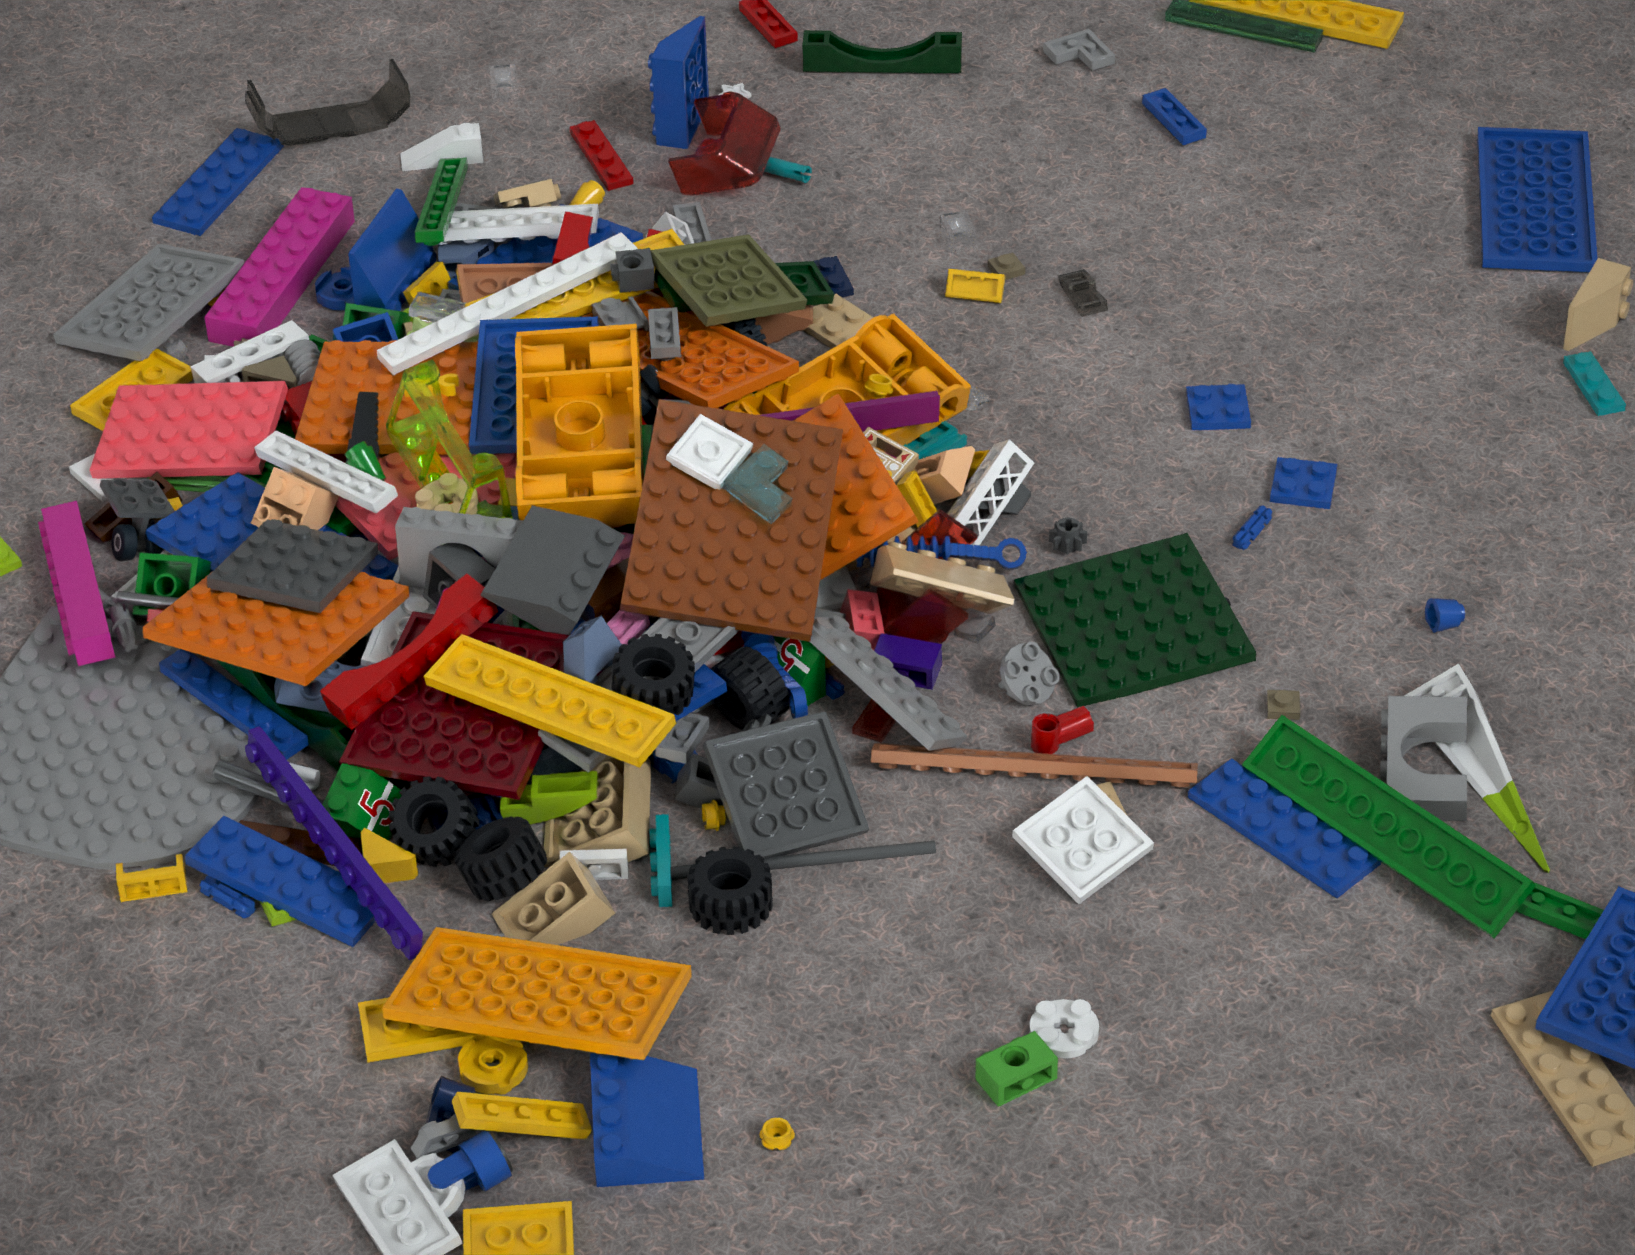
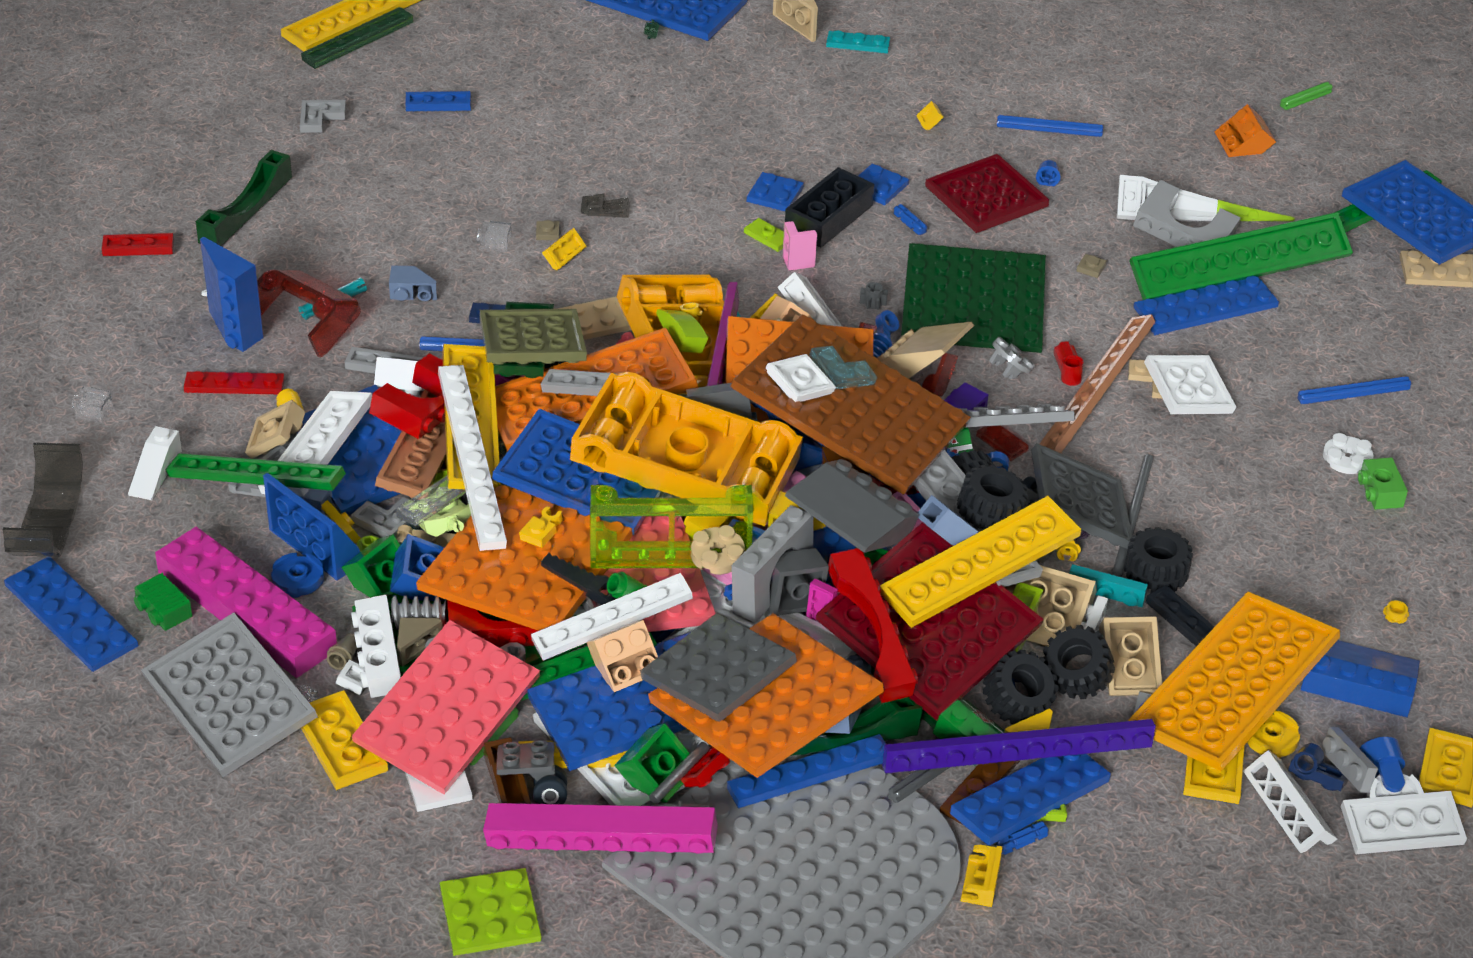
camera: 70 degrees left, 0 degrees up
yellow plate [452,1092,592,1139] -> none
light grey plate [592,297,649,331] -> none
dark grey brick [611,248,654,293] -> none
none -> green brick [133,572,192,631]
none -> sand blue slope [389,266,437,301]
none -> clear green plate [643,19,659,40]
none -> lime slope [656,309,708,353]
none -> lime plate [744,218,784,252]
none -> bright pink panel [782,221,817,271]
none -> black brick [785,167,874,248]
none -> yellow plate [916,101,943,130]
none -> dark red plate [925,154,1049,233]
none -> blue axle [997,115,1103,137]
none -> black plate [1146,585,1214,646]
none -> white fence [1243,750,1337,853]
none -> blue axle [1297,376,1411,404]

